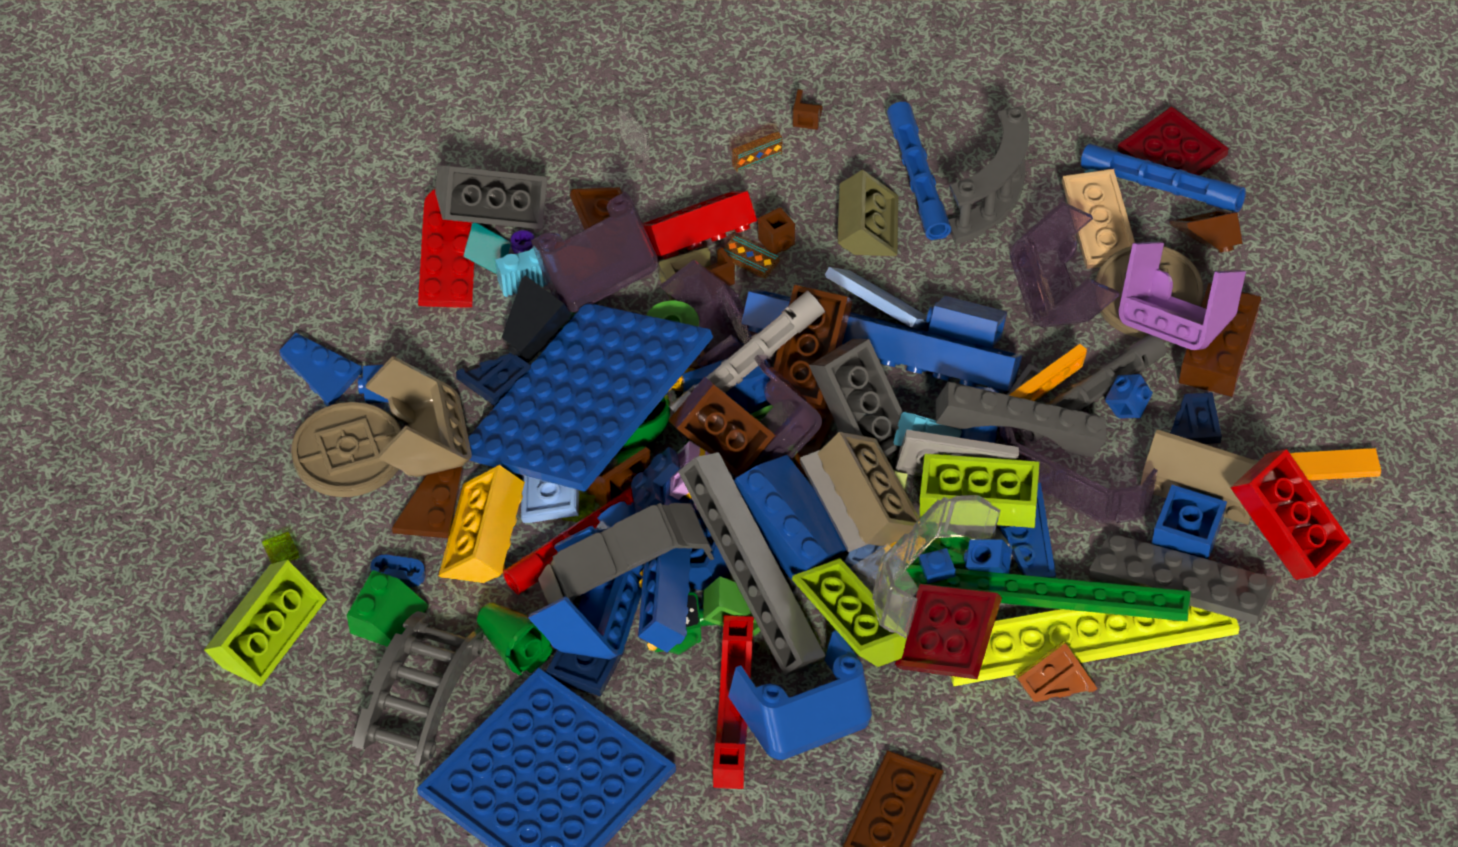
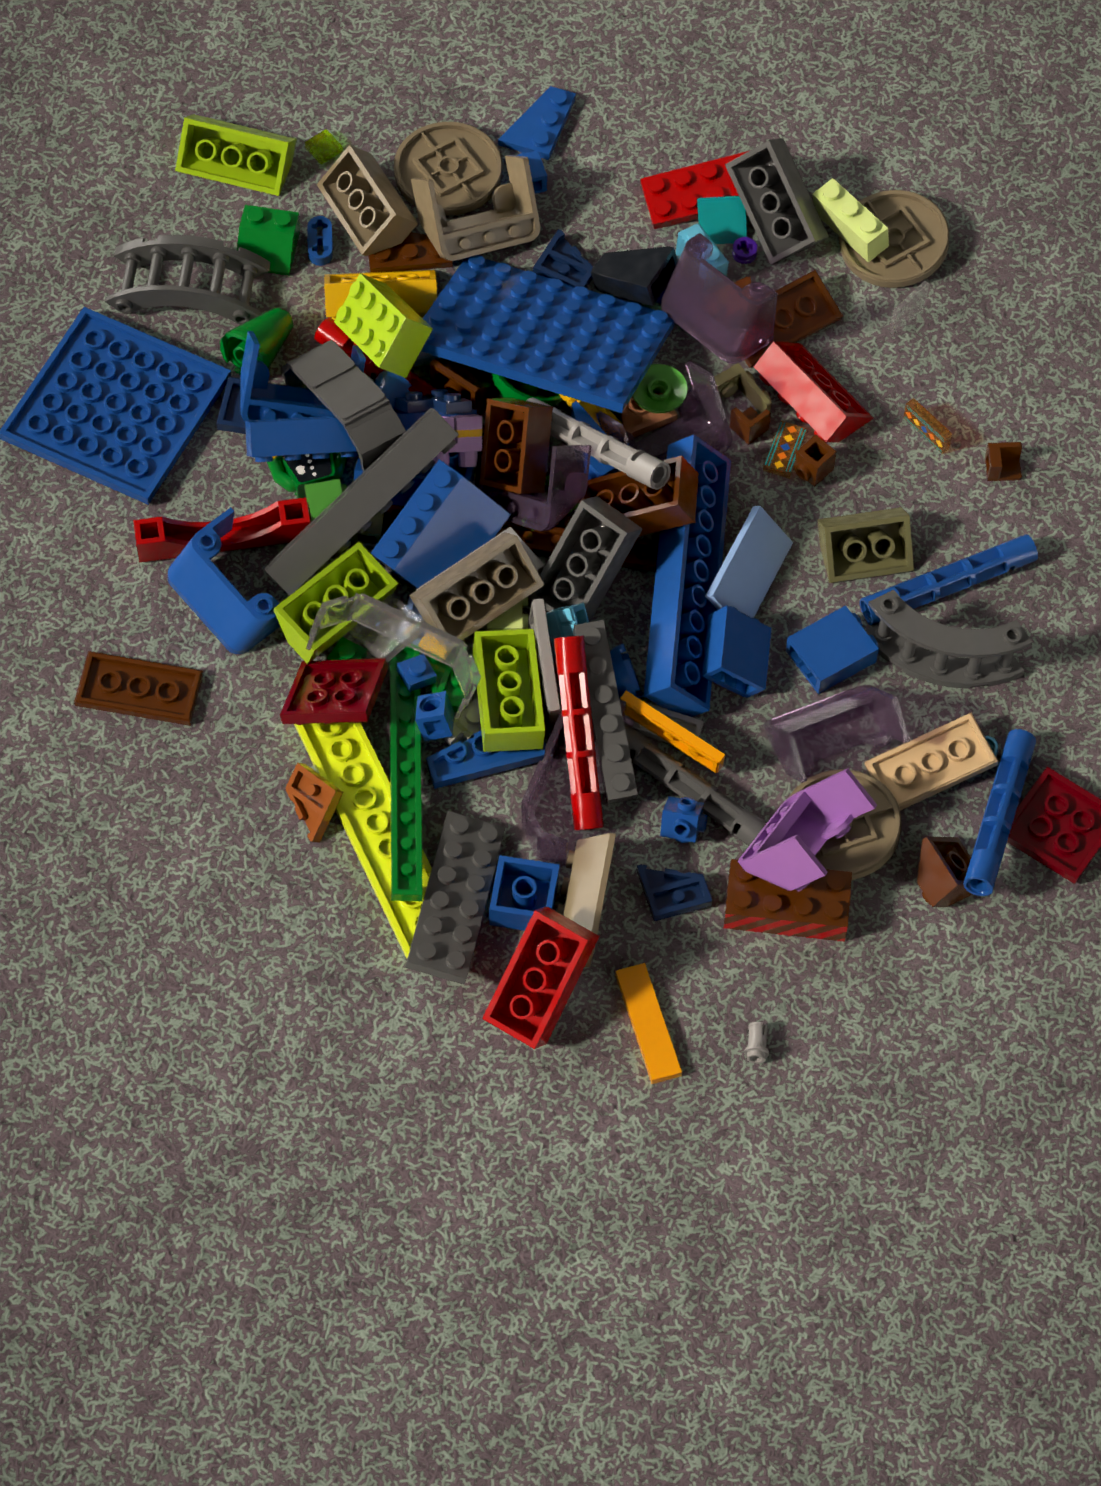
camera: 75 degrees right, 10 degrees up
none -> dark tan slope [317,144,418,256]
none -> lime brick [334,273,433,378]
none -> red piece [554,635,604,830]
none -> light grey pin [744,1022,769,1064]
none -> blue brick [786,605,879,694]
none -> yellowish green brick [812,178,889,262]
none -> dark tan plate [839,190,949,288]

